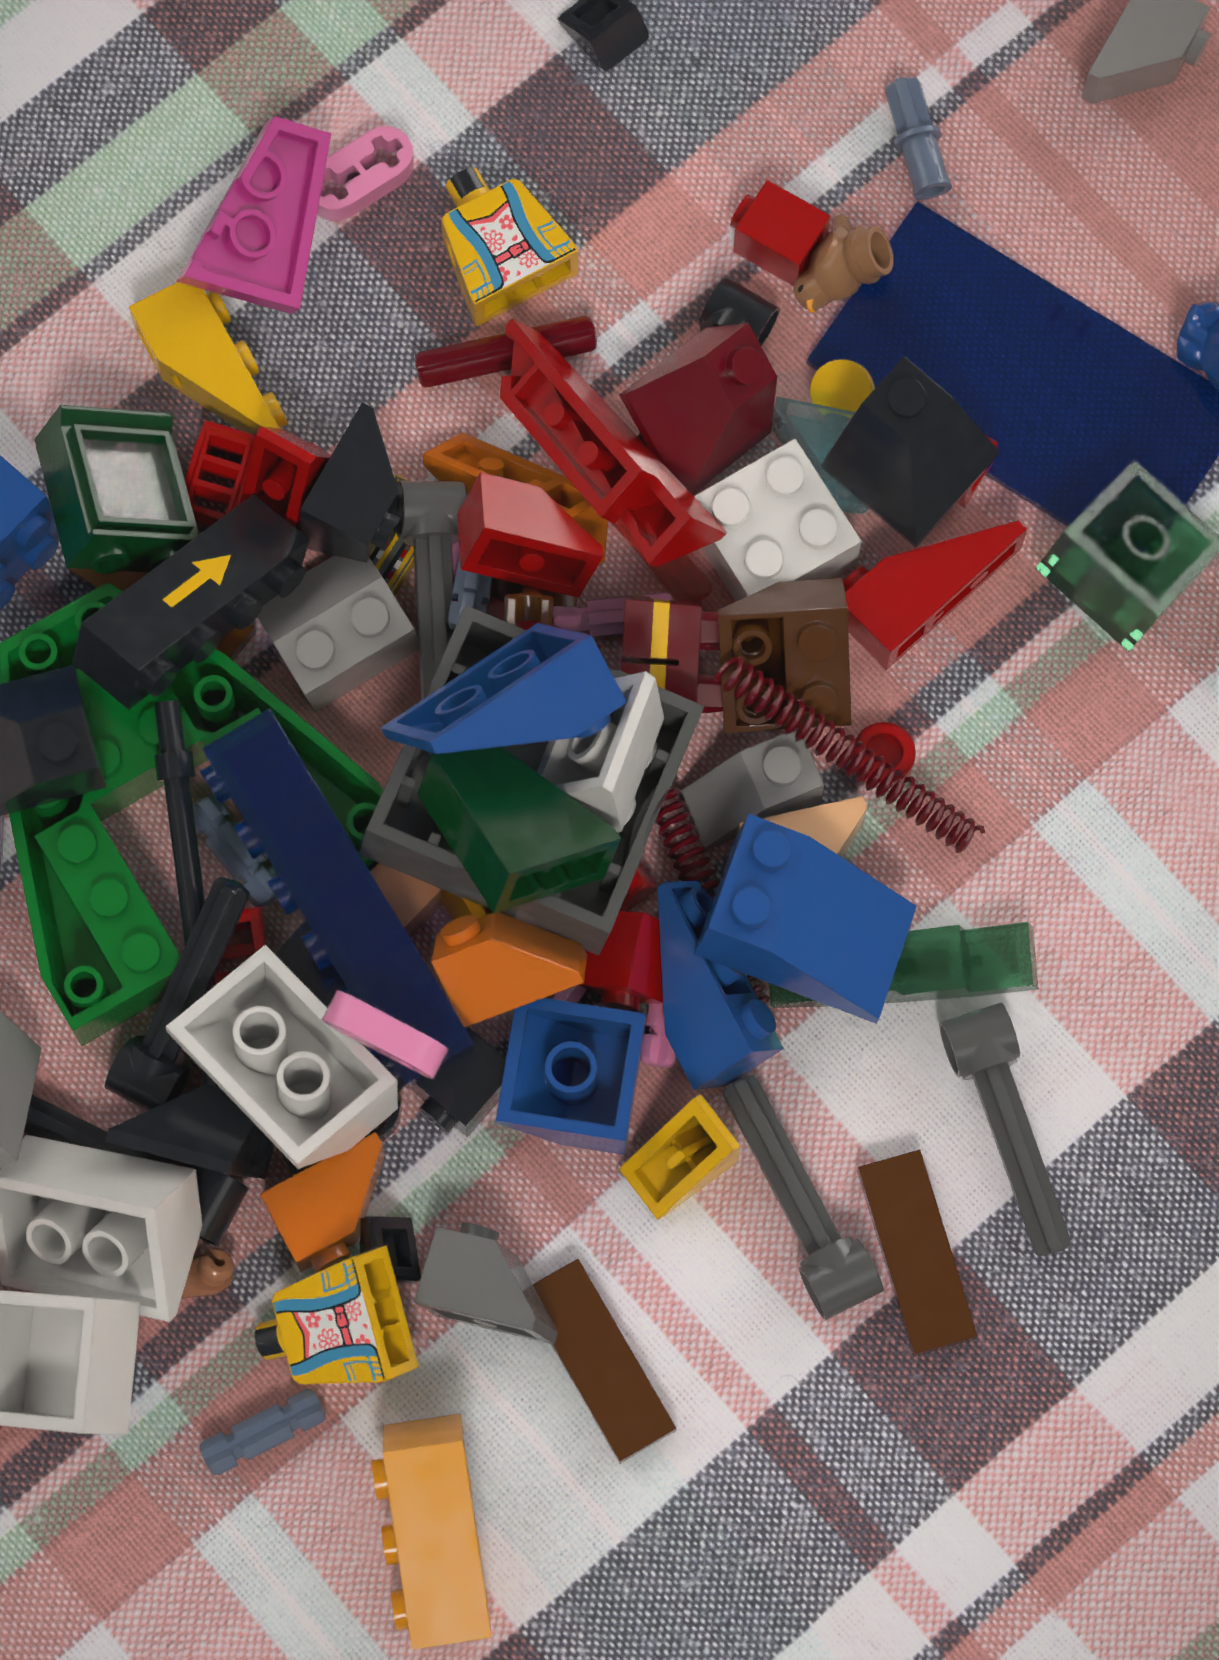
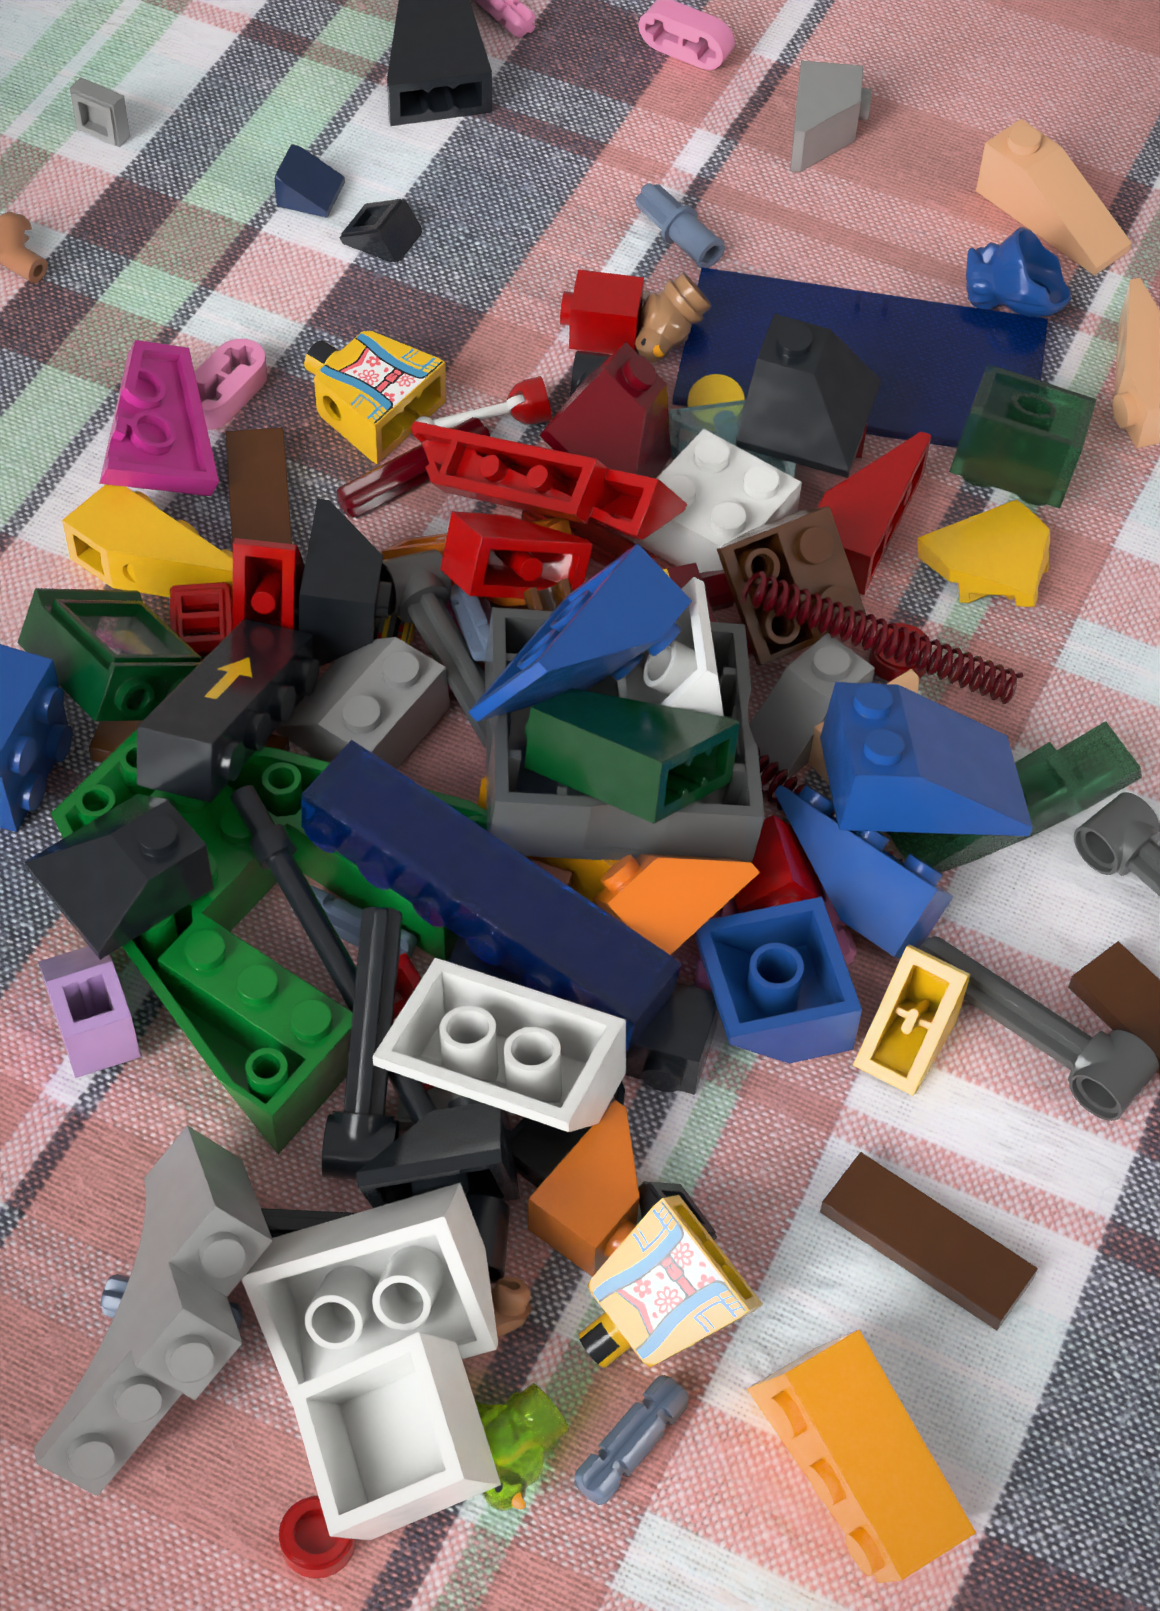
camera: 25 degrees left, 20 degrees down
bright pink beam [321,990,449,1079] -> none
dark grey slope [414,1222,558,1345] -> none
none -> reddish brown tile [225,427,292,552]
none -> hinge [416,376,552,428]
none -> clear neon green animal [475,1383,570,1511]
none -> yellow slope [917,499,1050,607]

